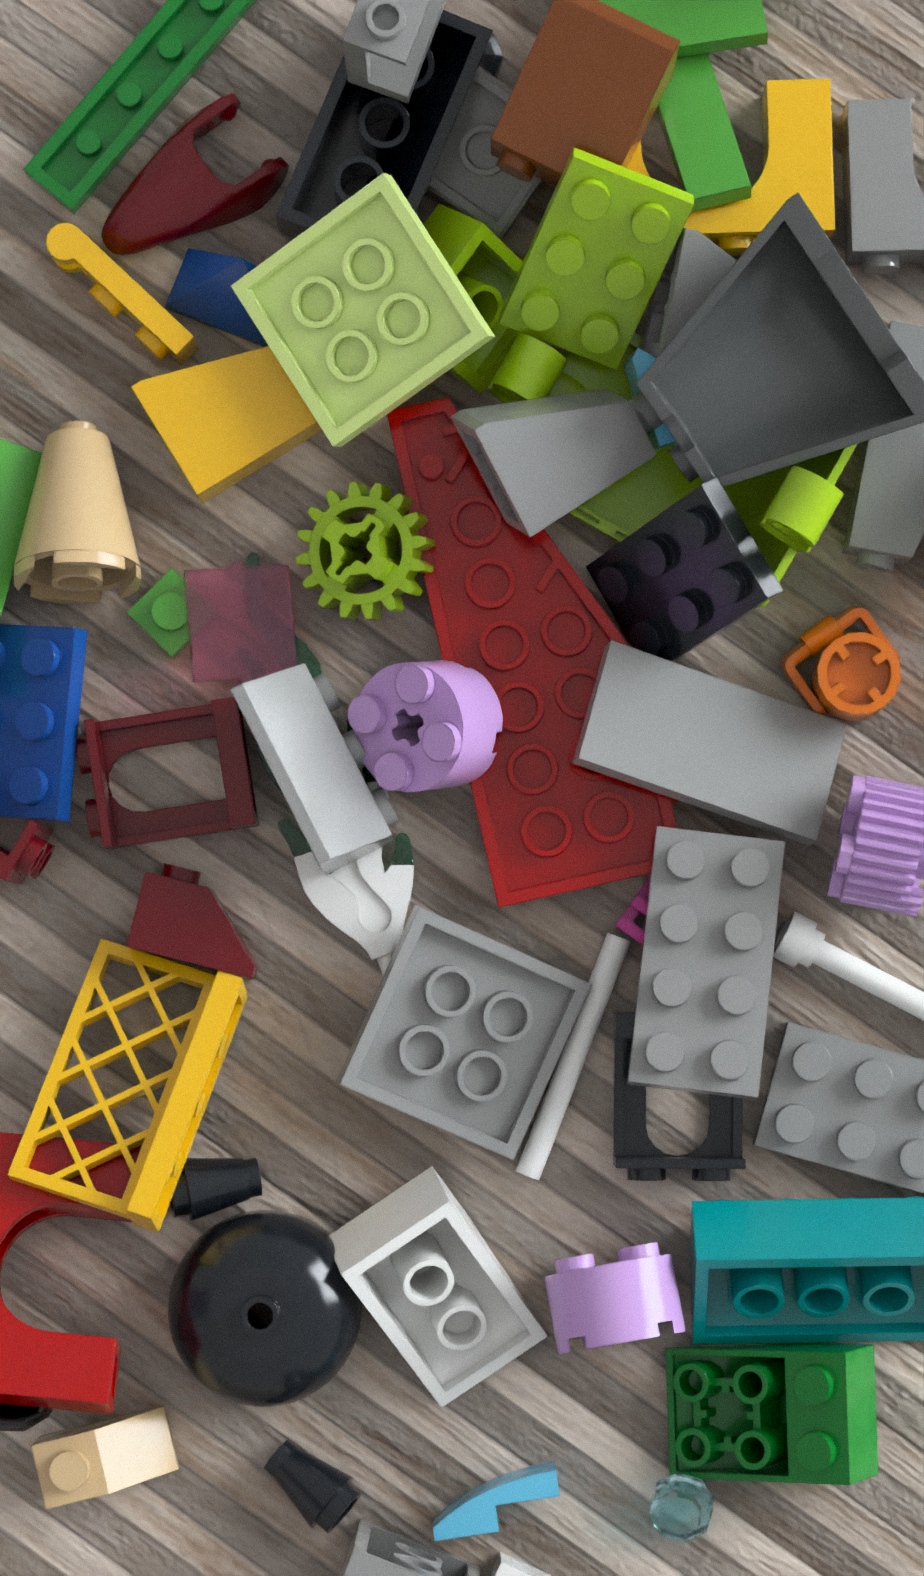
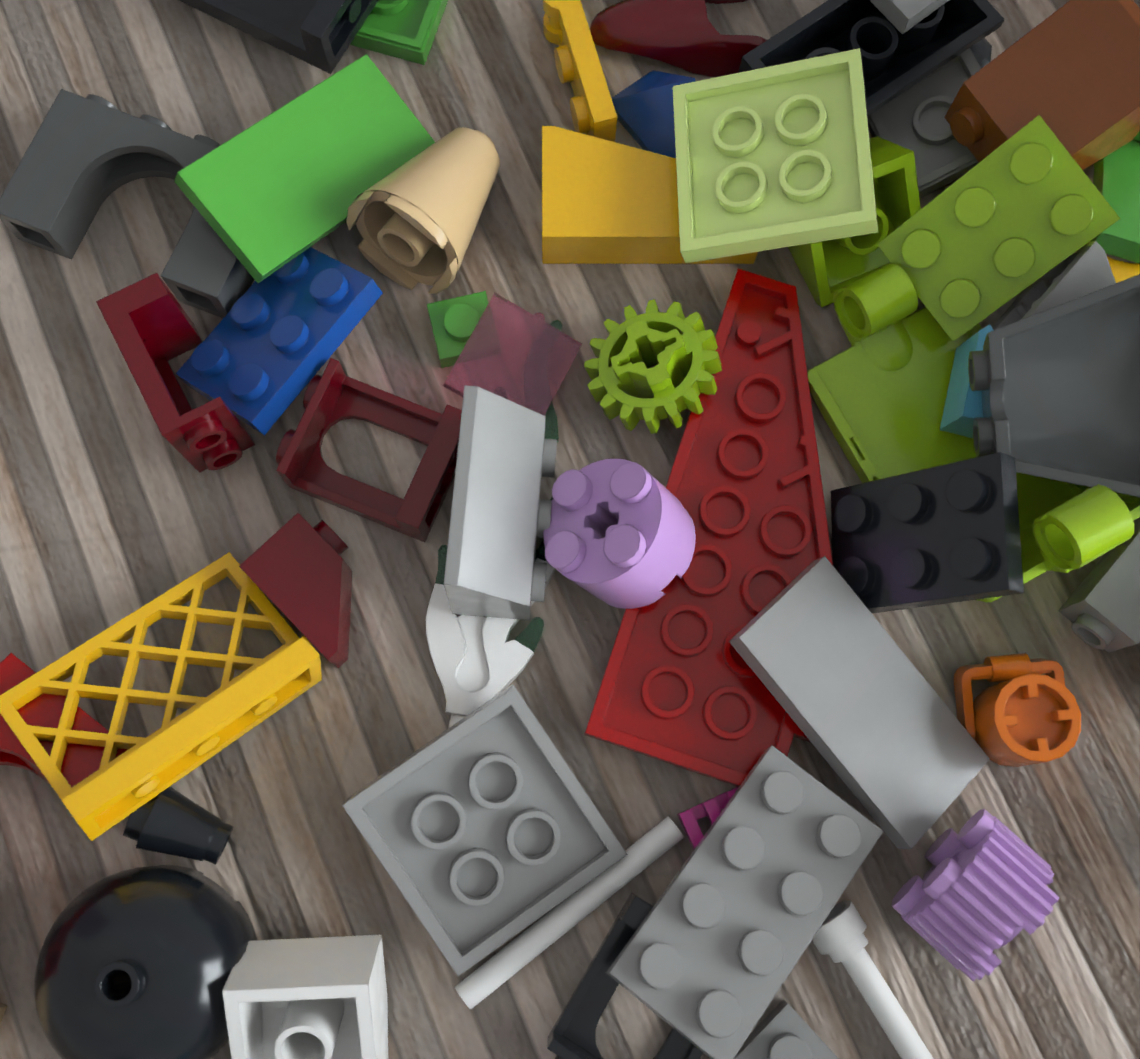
camera: 25 degrees right, 10 degrees down
light grey slope [450,389,657,537] -> none

